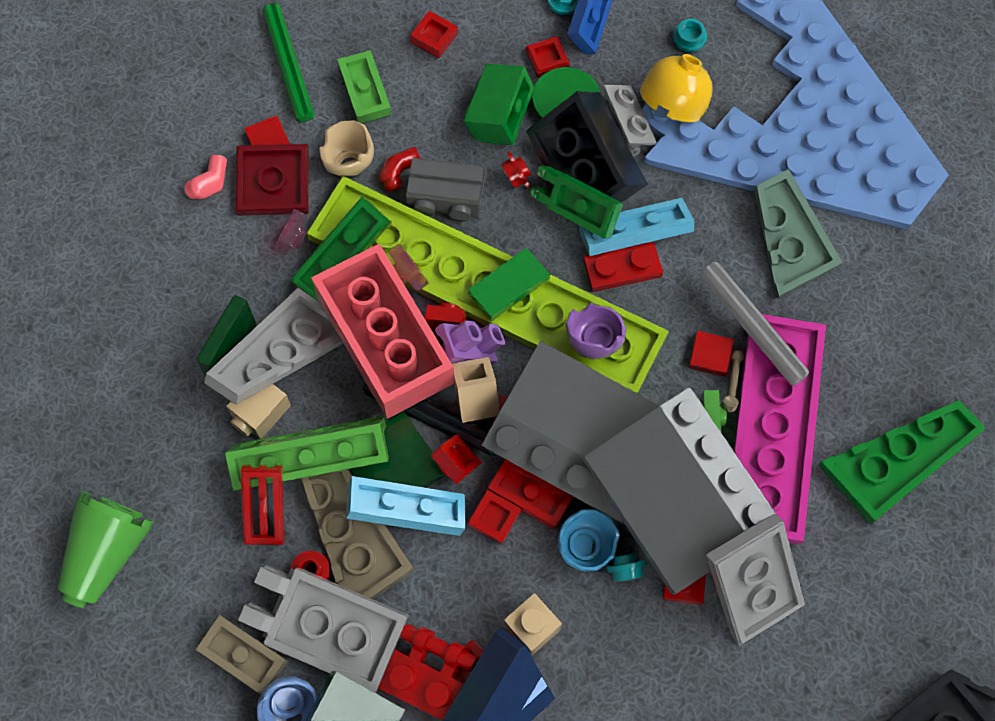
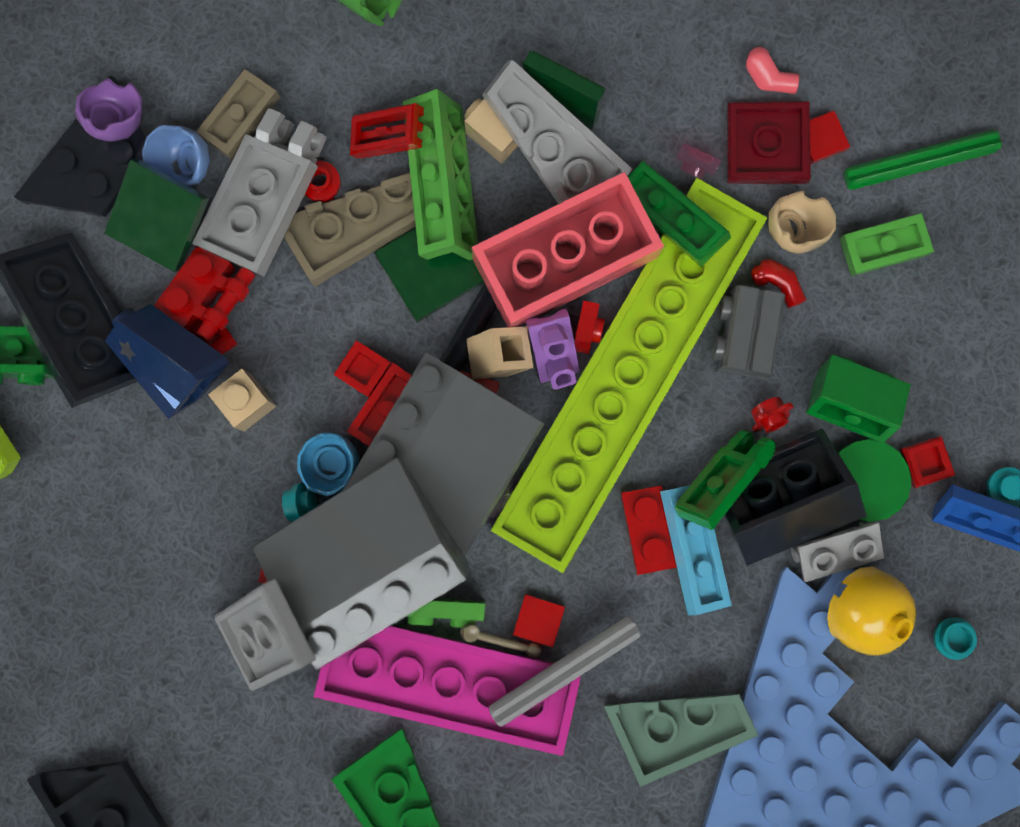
camera: 90 degrees right, 15 degrees up
medium azure plate [346,476,465,536] -> none
plate [388,244,429,292] -> none
red plate [410,11,458,59] -> none
red plate [431,434,483,485] -> none
green tile [468,247,550,322] -> none
medium lavender hair [566,303,626,360] -> none

